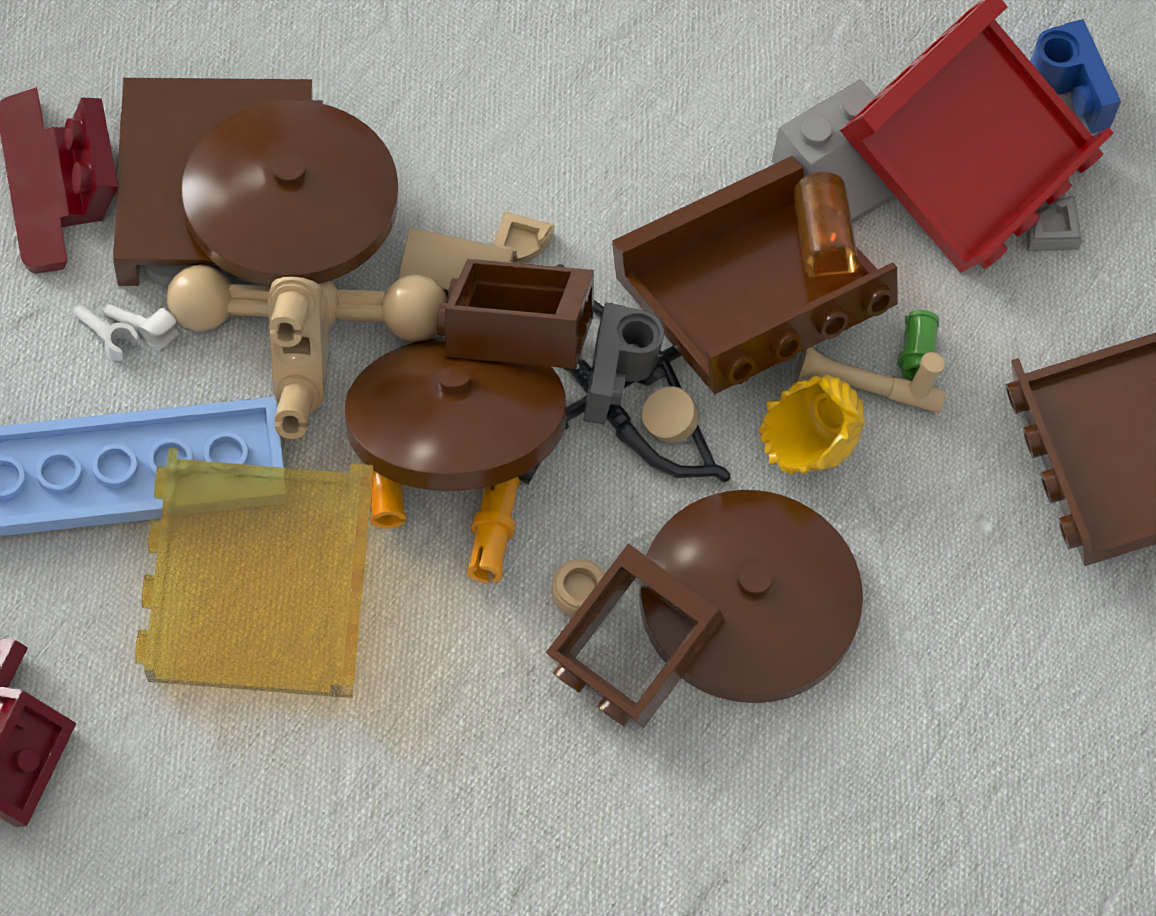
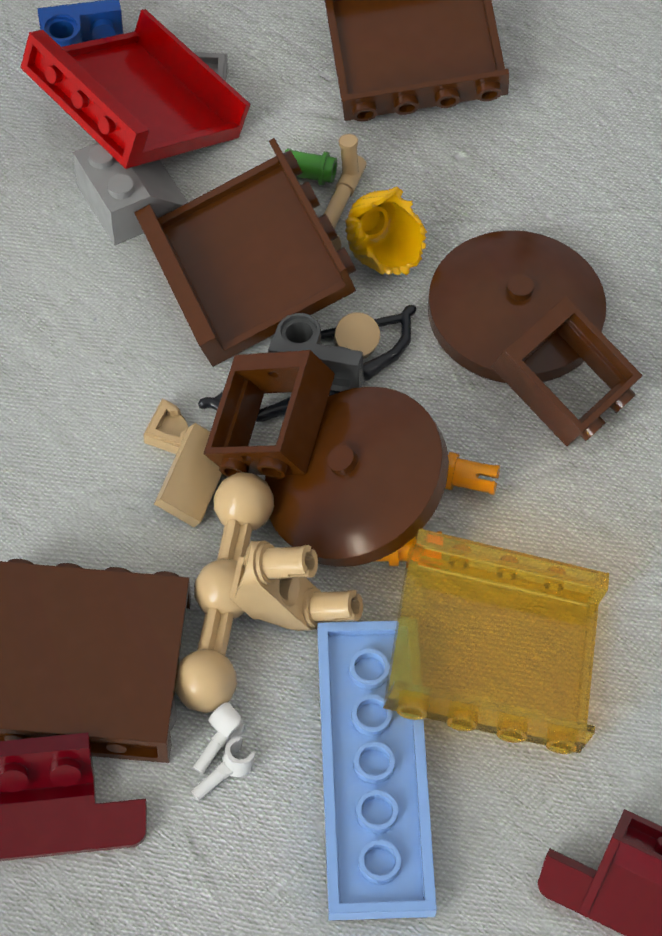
camera: 80 degrees left, 5 degrees down
reddish brown dish [182,100,398,286] -> none
tan tile [551,559,605,617] -> none
clear orange brick [794,172,859,277] -> none

